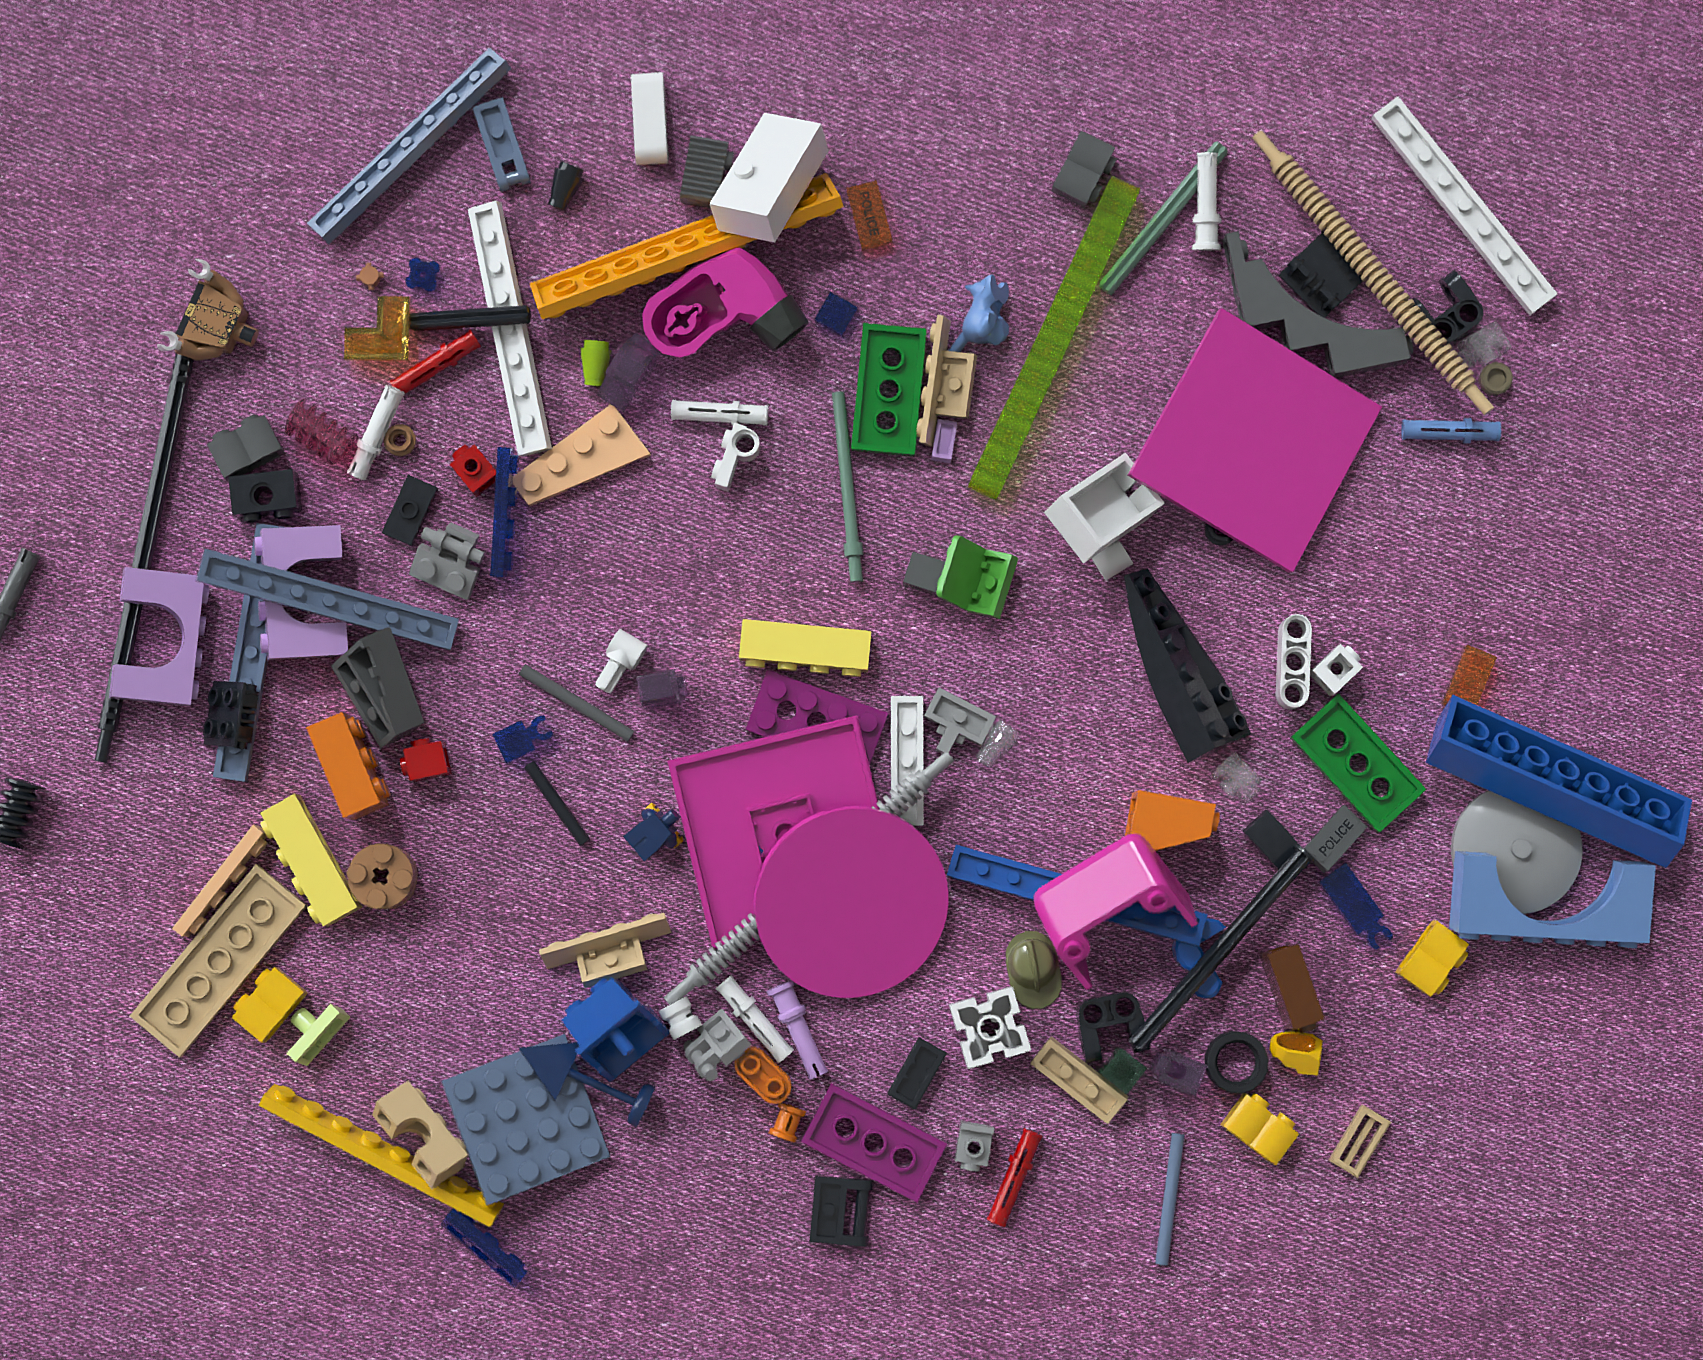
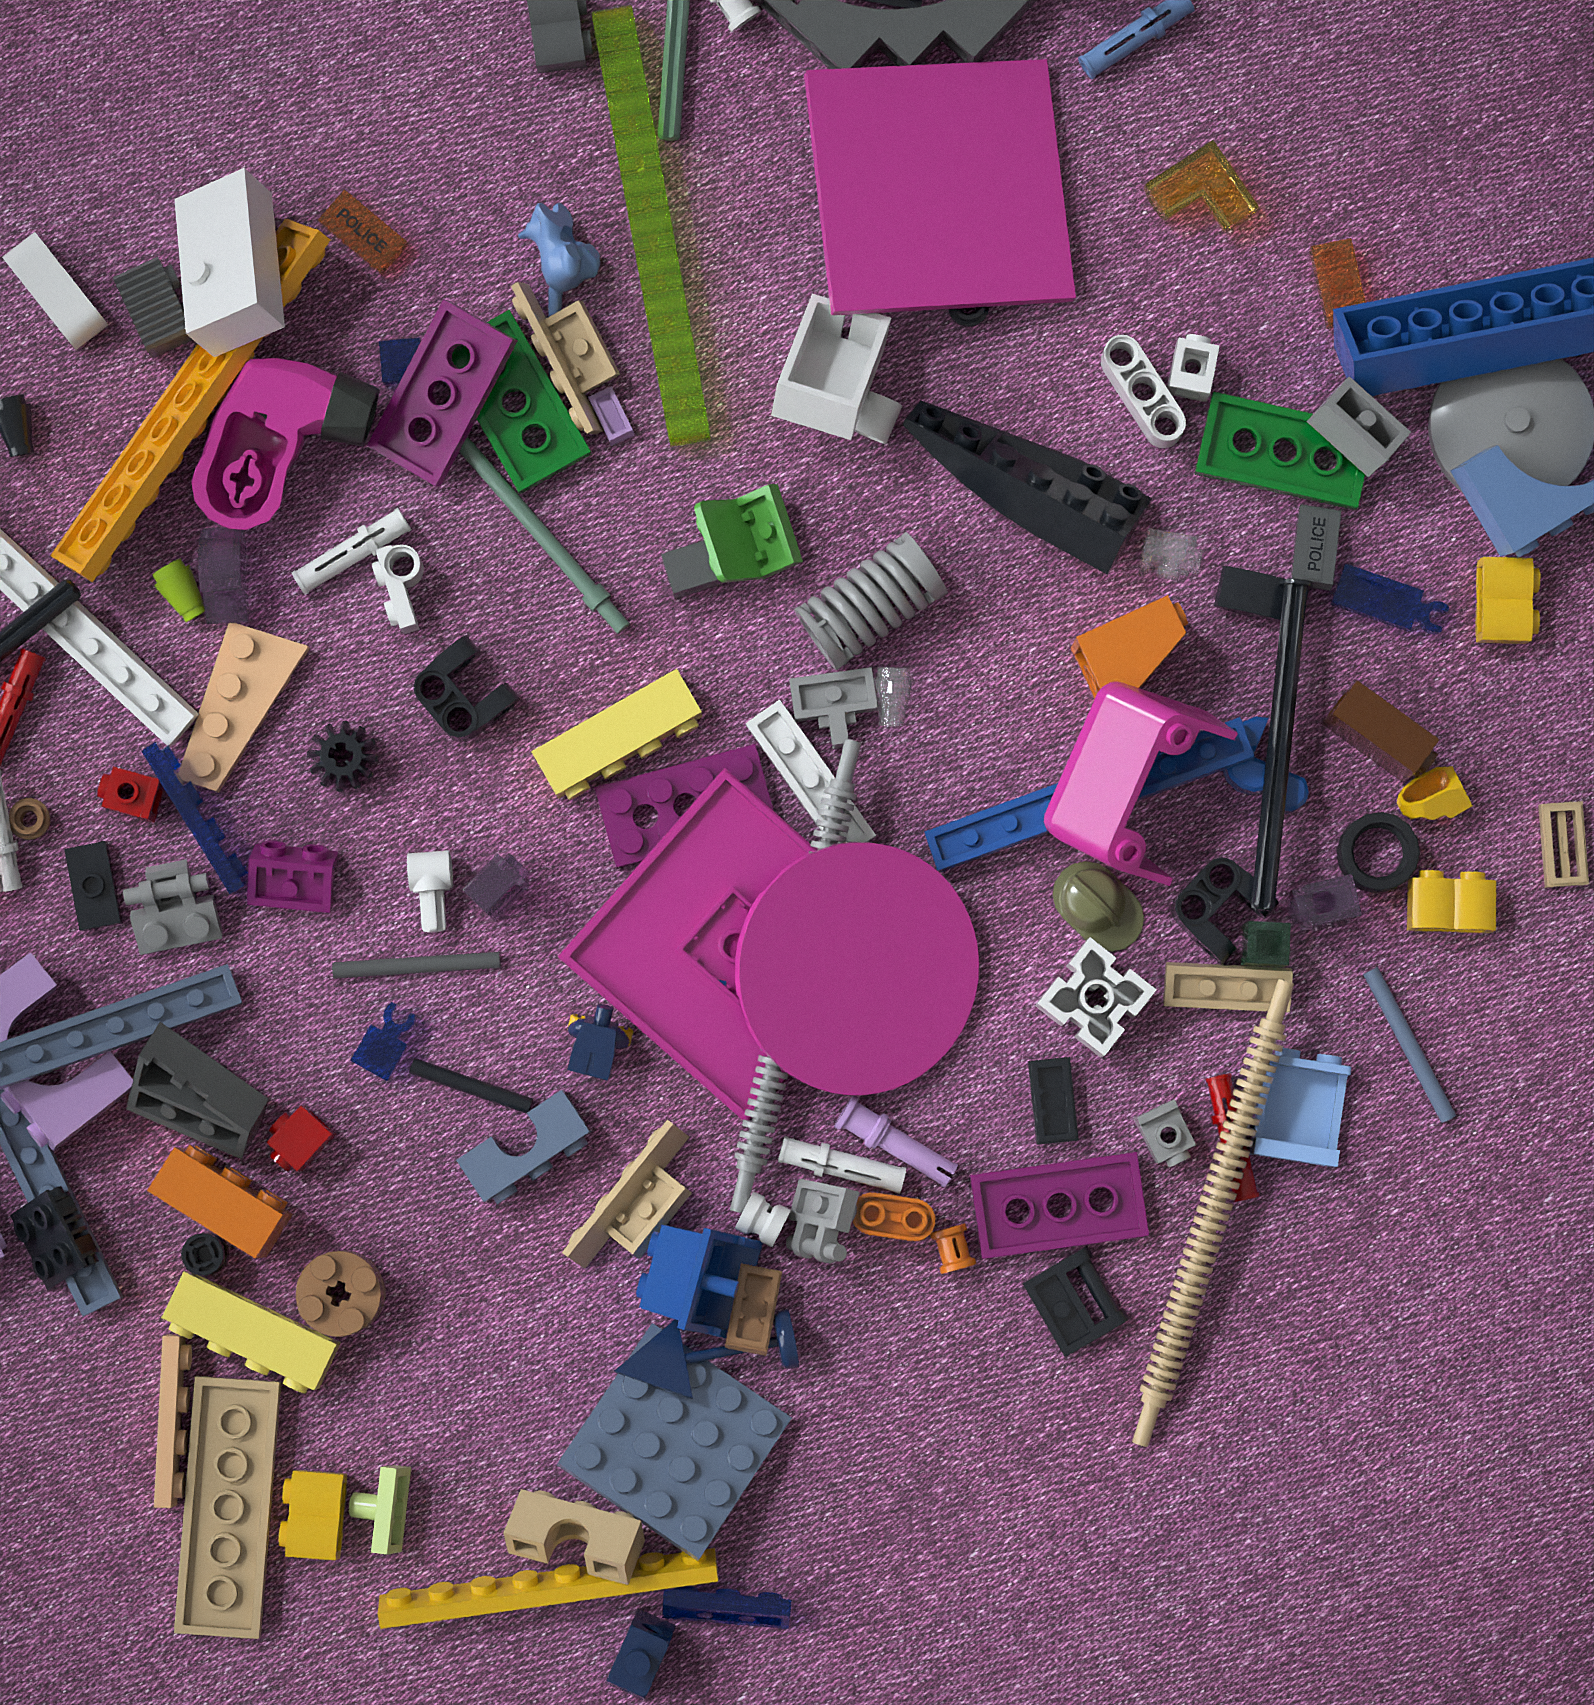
camera: 35 degrees left, 0 degrees up
none -> black wheel [181,1233,229,1276]
none -> magenta bracket [247,840,338,913]
none -> black gear [307,721,379,793]
none -> magenta plate [367,299,518,487]
none -> black piece [413,635,520,742]
none -> sand blue arch [456,1090,592,1205]
none -> dark blue torso [605,1608,676,1700]
none -> medium nougat plate [725,1263,782,1356]
none -> light grey piece [794,532,948,670]
none -> tan hose [1132,979,1294,1447]
none -> clear yellow brick [1144,140,1259,233]
none -> light blue panel [1250,1048,1352,1167]
none -> light grey brick [1307,376,1411,477]

